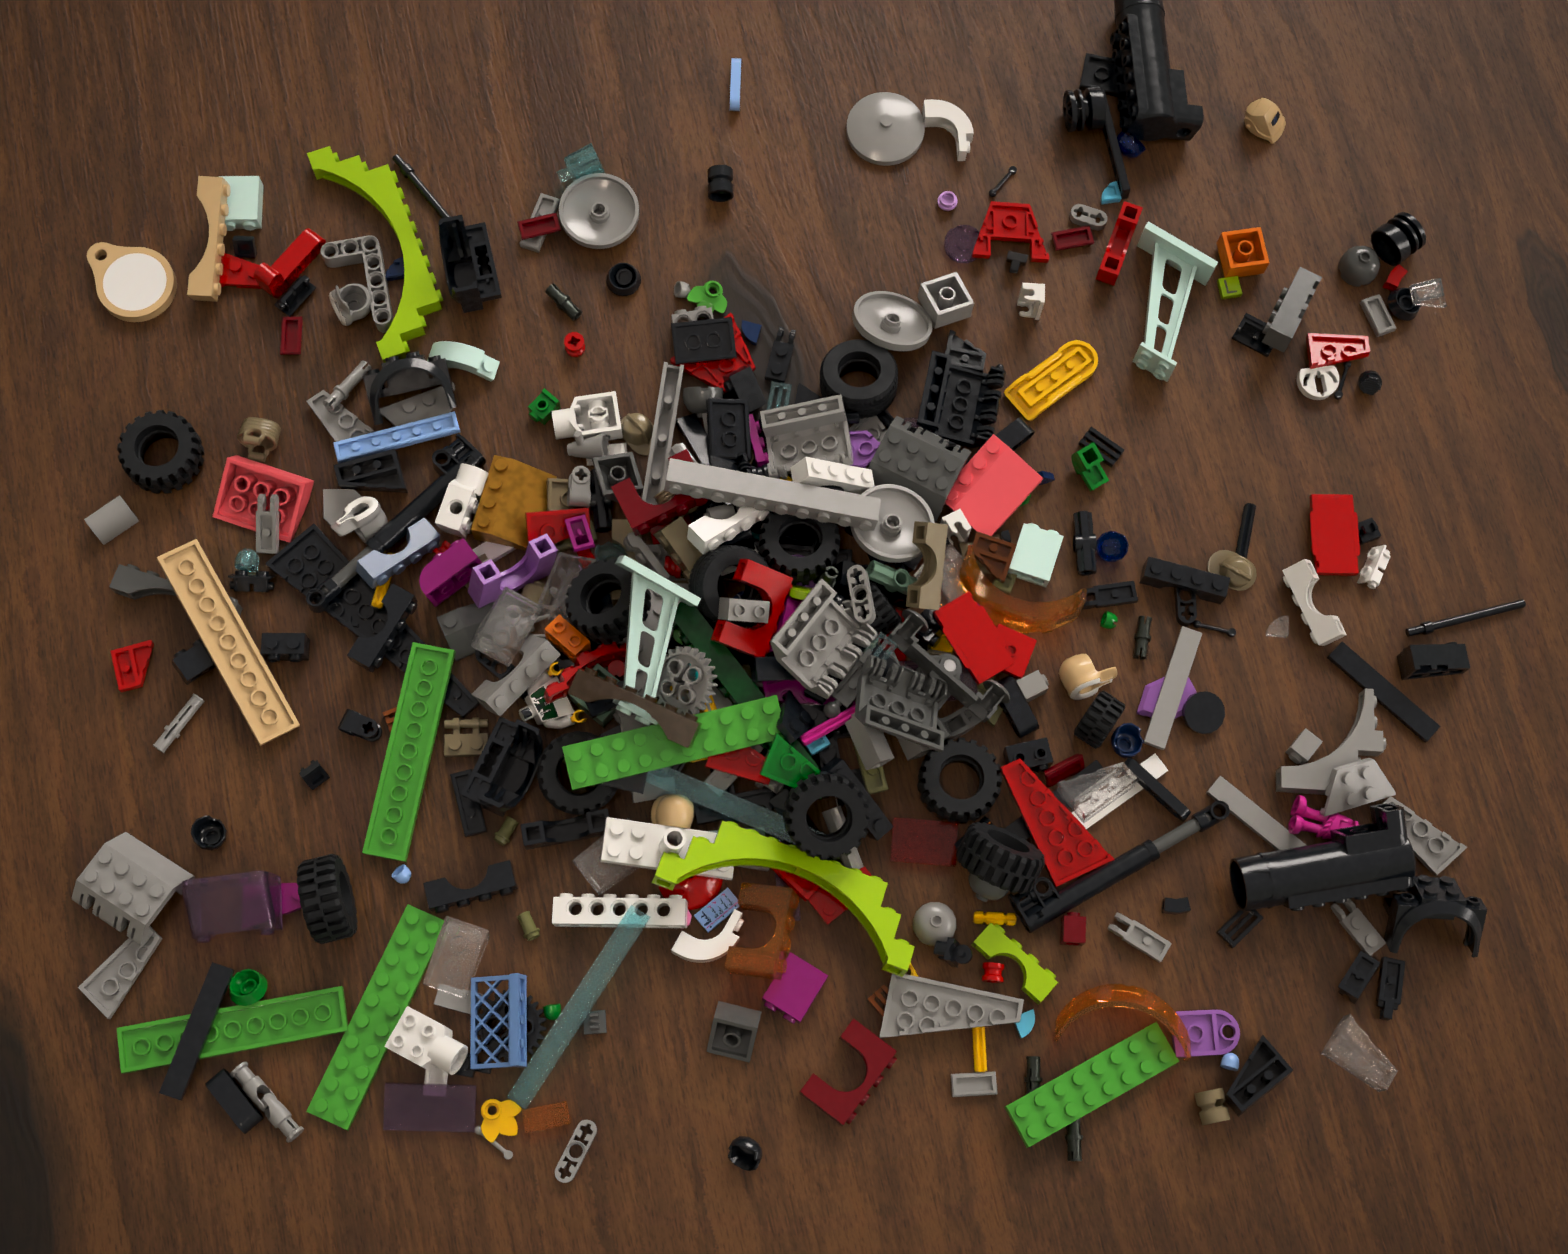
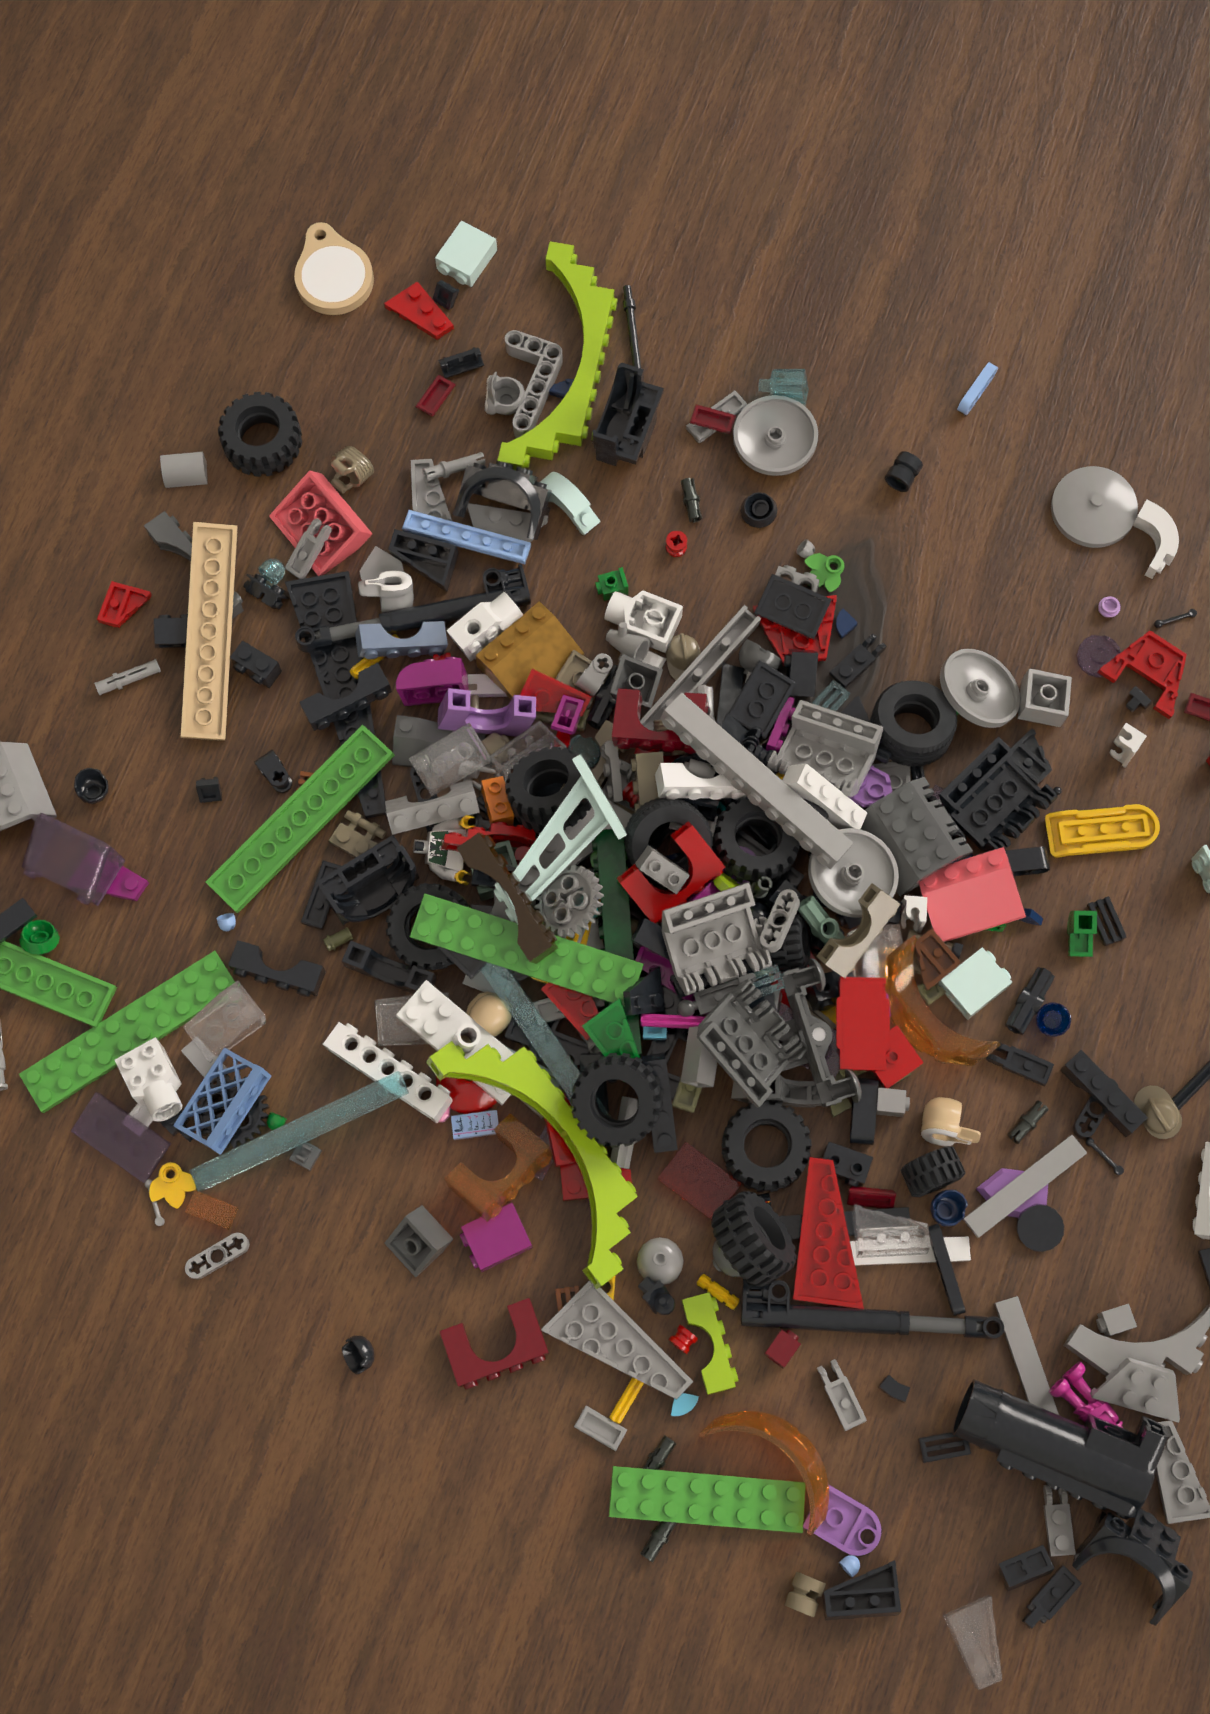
camera: 40 degrees right, 0 degrees up
tan arch [187,176,231,302] -> none
red beam [254,228,326,298] -> none
black tyre [297,854,358,944] -> none
olive pin [517,911,540,941] -> none
white arch [671,909,744,963] -> none
green hinge [1100,611,1118,629] -> none
clear tile [1266,616,1289,638] -> none

